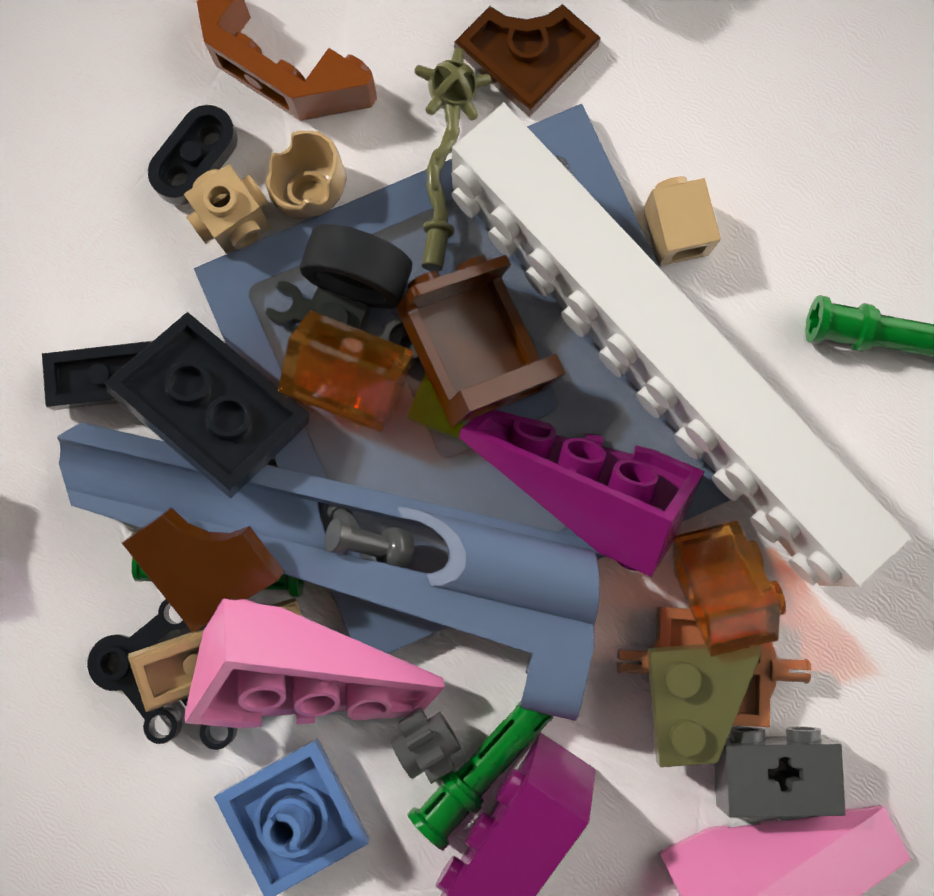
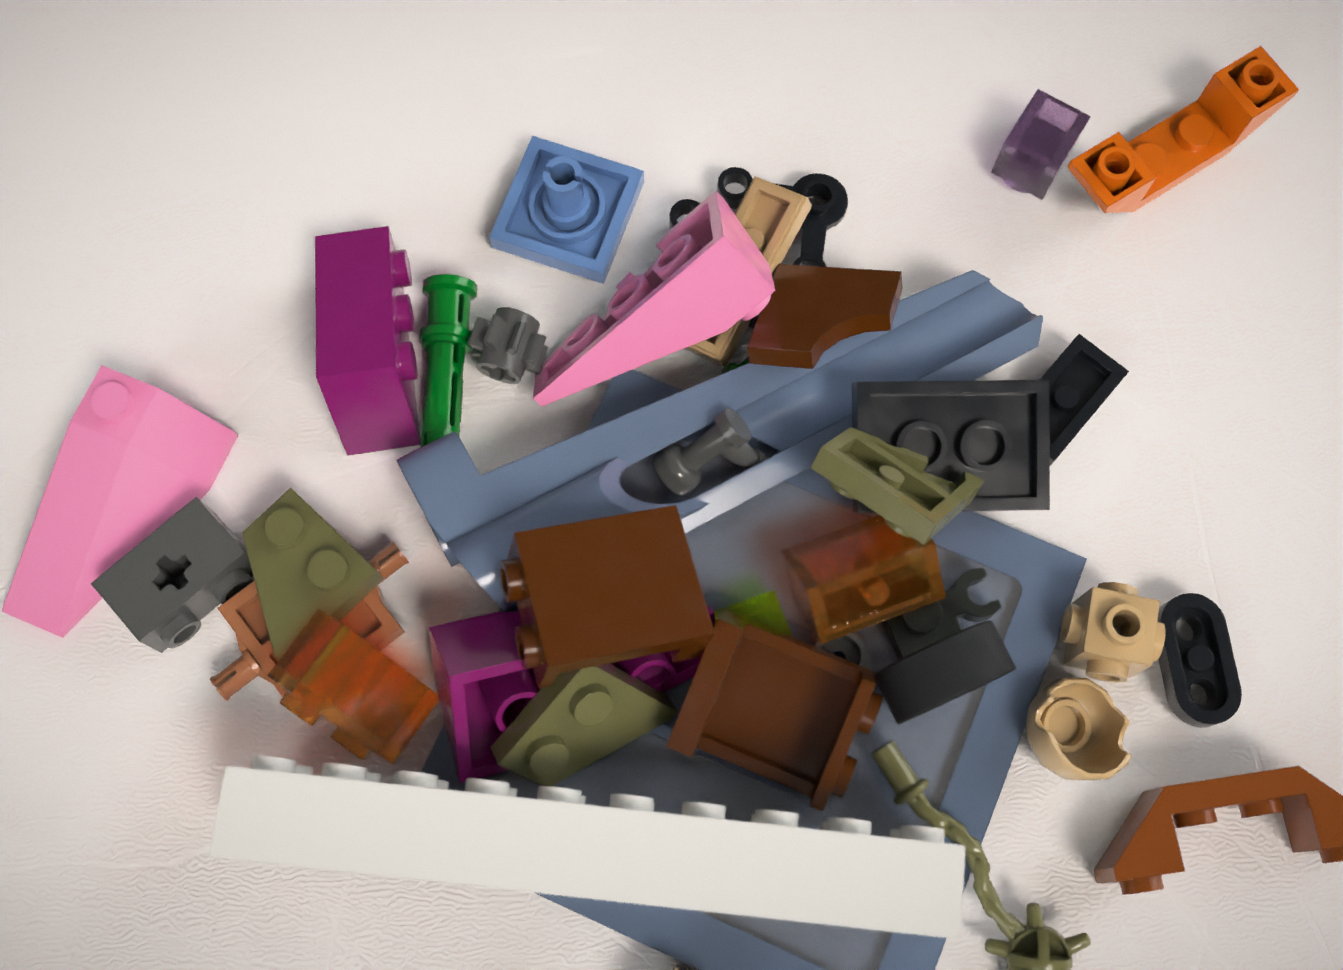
camera: 140 degrees right, 10 degrees down
none -> olive wing [490,663,678,787]
none -> reddish brown panel [499,505,715,688]
none -> olive wing [811,427,984,545]

